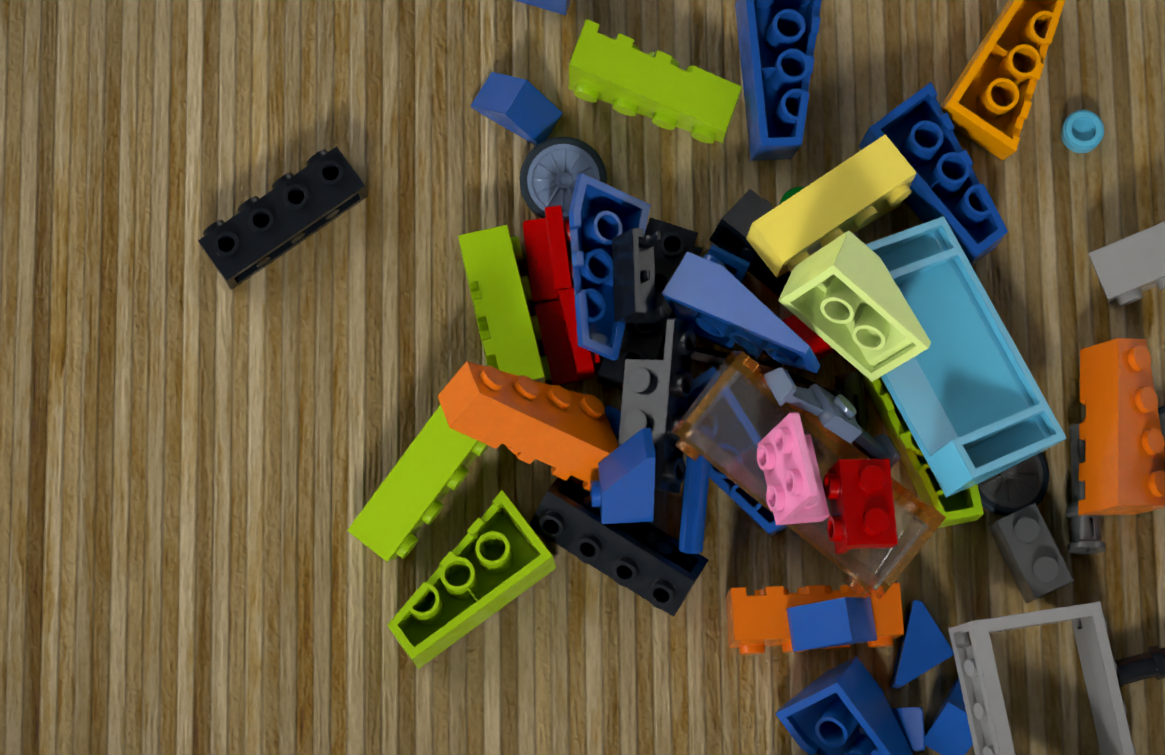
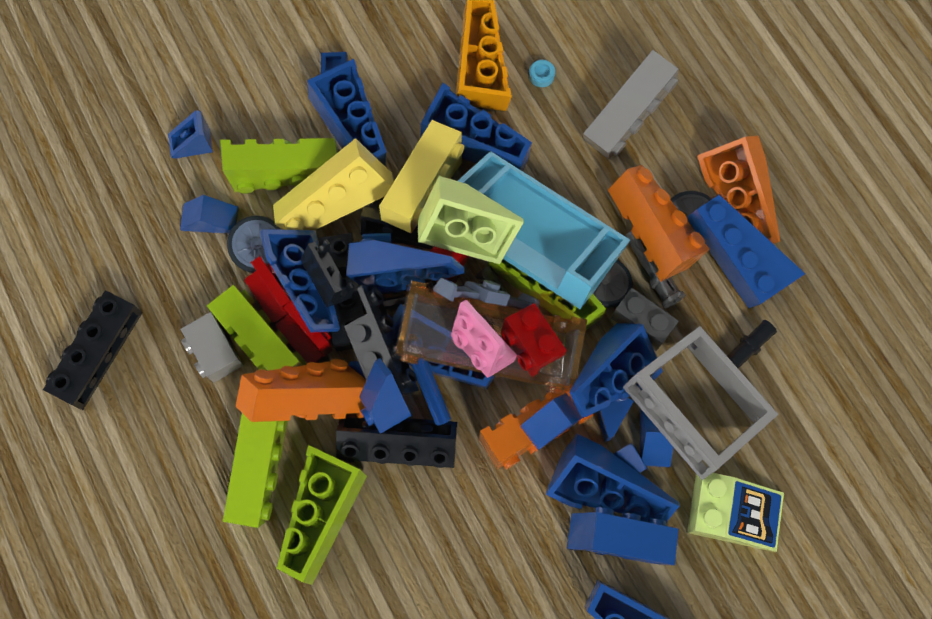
camera: 25 degrees left, 5 degrees down
none -> light grey brick [180,312,244,383]
none -> light yellow wedge [273,138,394,230]
none -> blue wedge [569,323,663,417]

